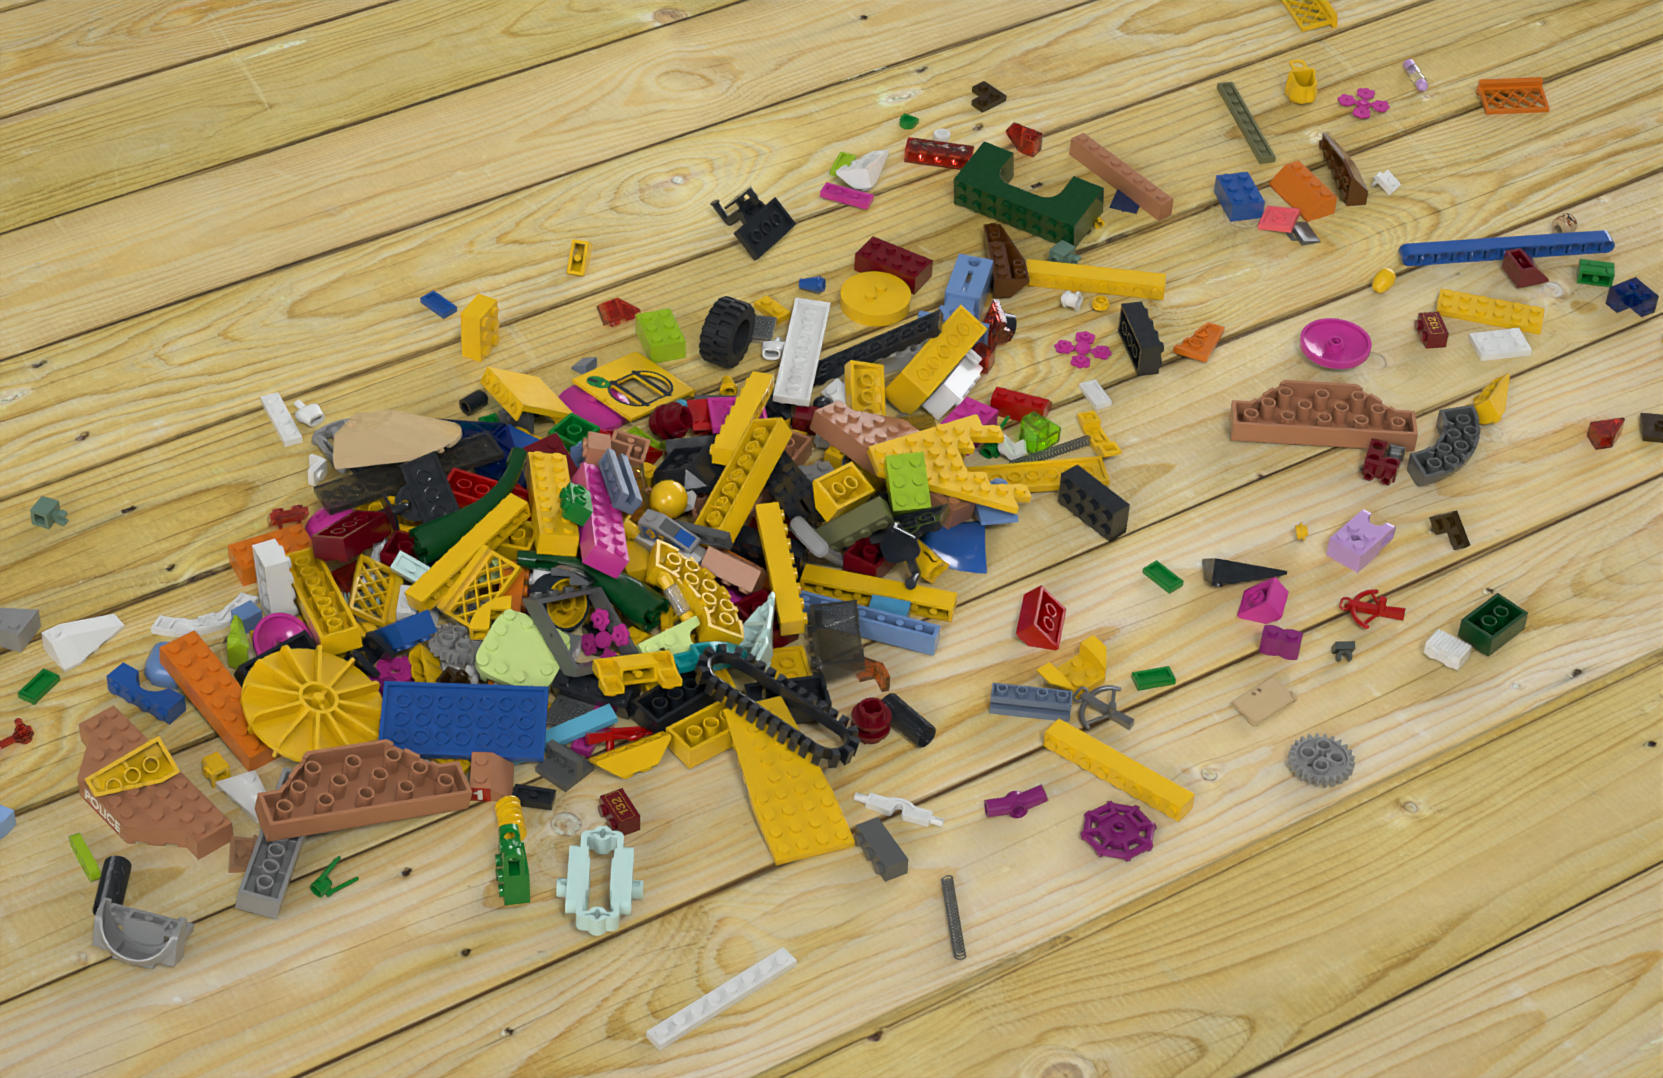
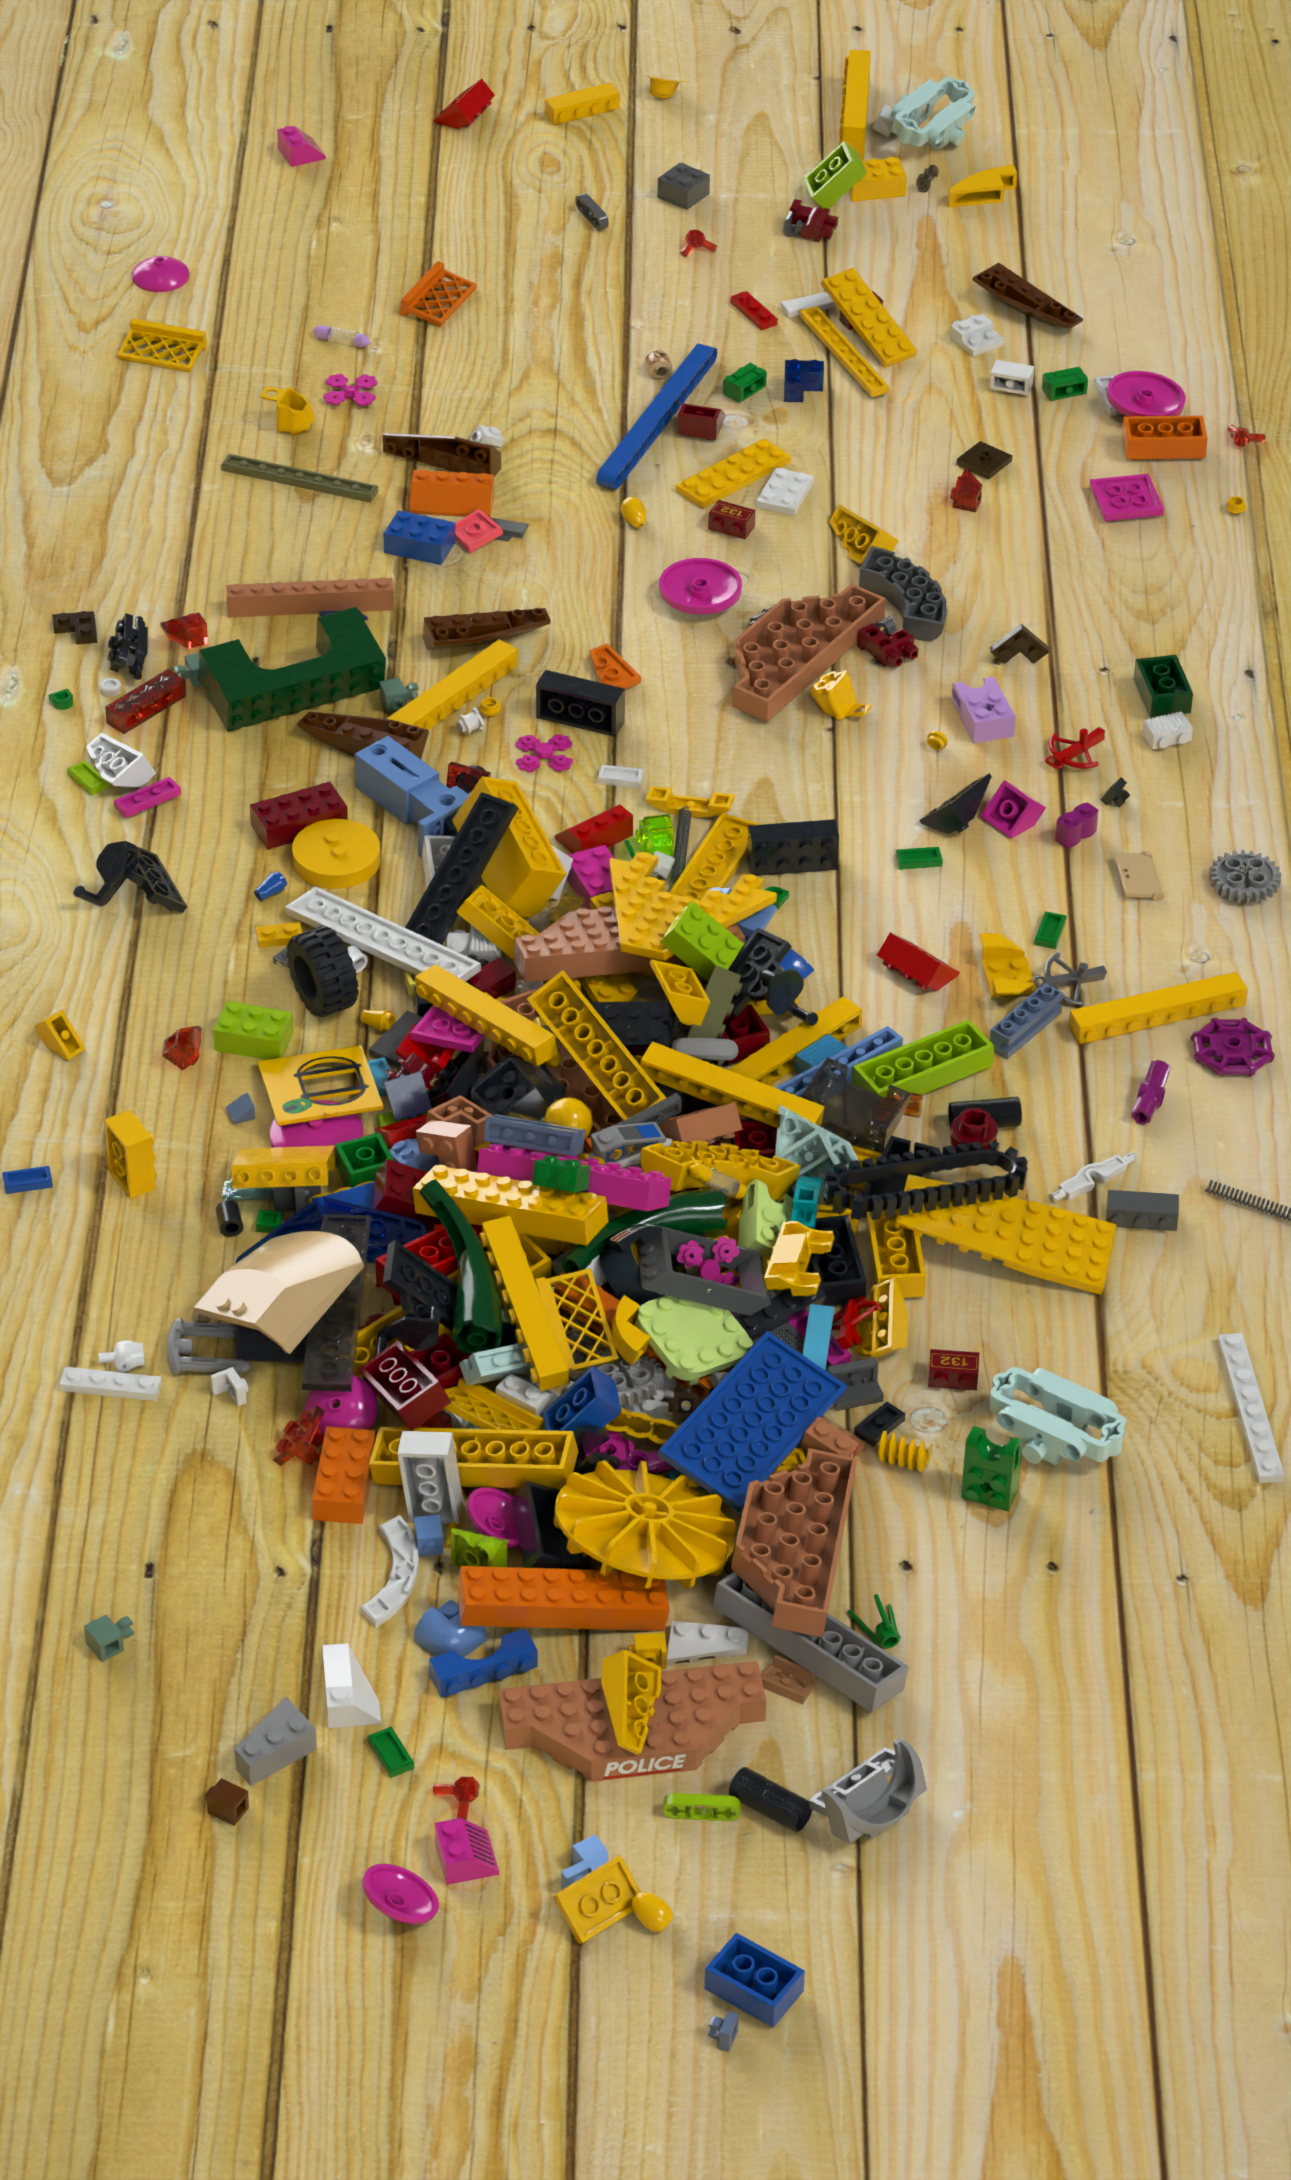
camera: 55 degrees left, 0 degrees up
none -> black piece [107,613,148,680]
none -> piece [384,1071,432,1121]
none -> reddish brown wedge [422,608,551,650]
none -> green tile [765,887,789,910]
none -> yellow piece [810,670,872,720]
none -> lime brick [852,1019,994,1110]

